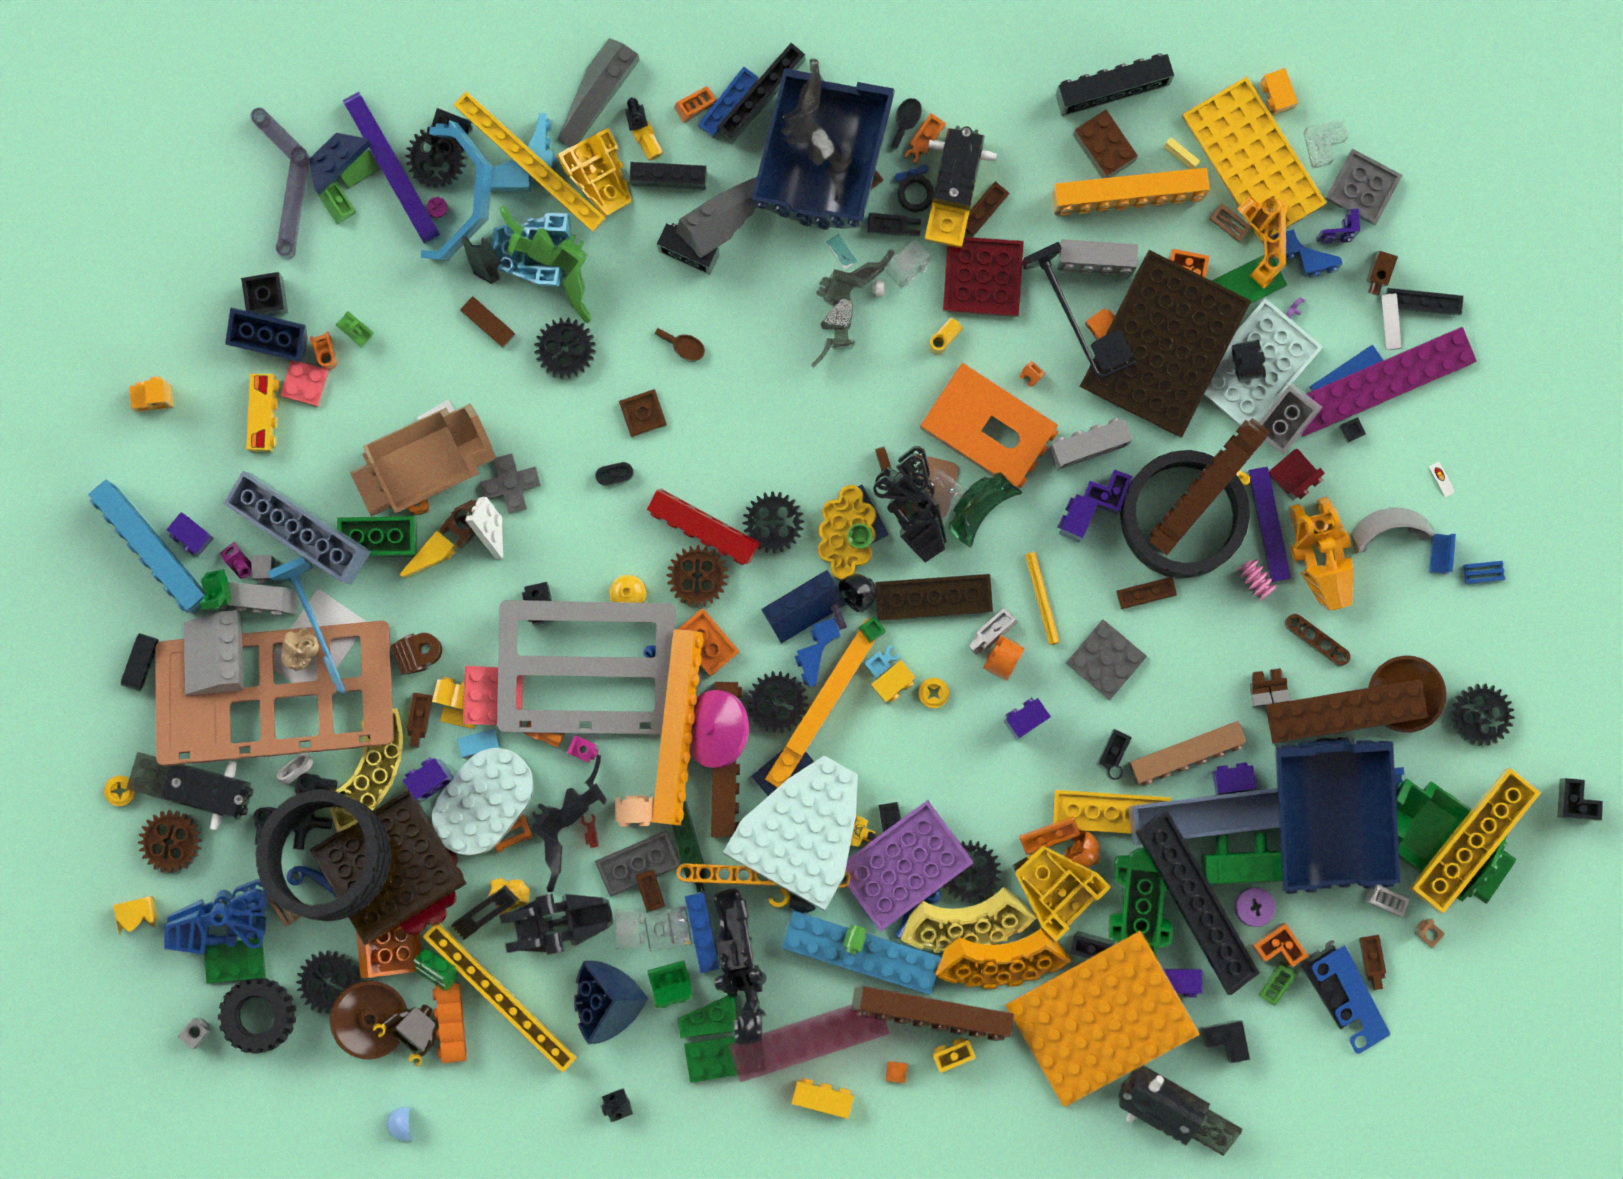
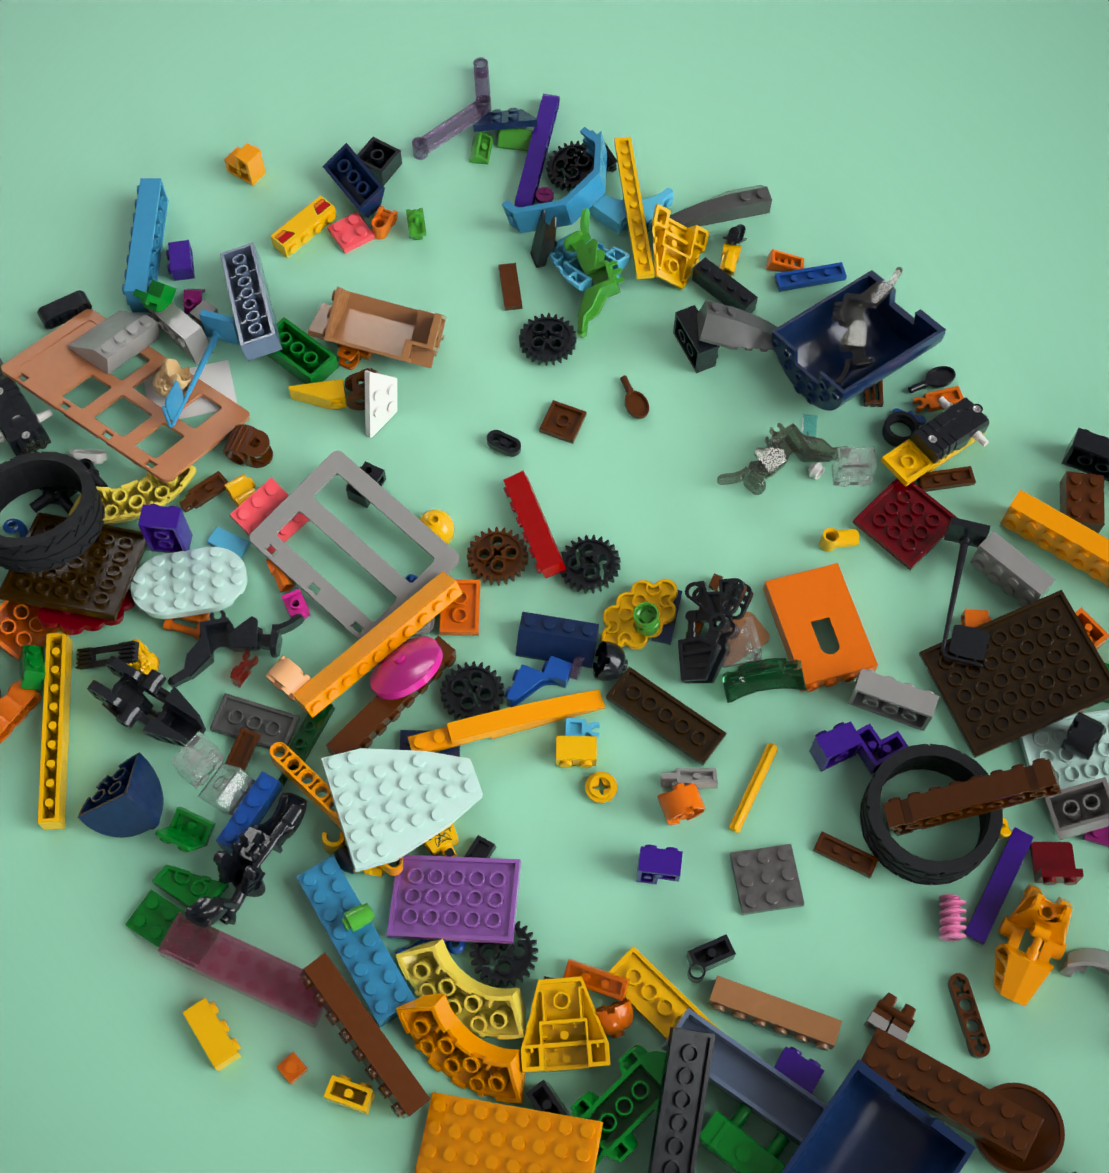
camera: 40 degrees right, 20 degrees down
yellow sticker [440,706,474,729] -> none
flat silver plate [480,453,541,514] -> none
black brick [601,1088,633,1122] -> none
black brick [717,43,806,144] -> none
green tile [859,616,886,643] -> none
black hinge [867,213,921,236] -> none
orange tile [1019,361,1046,387] -> none

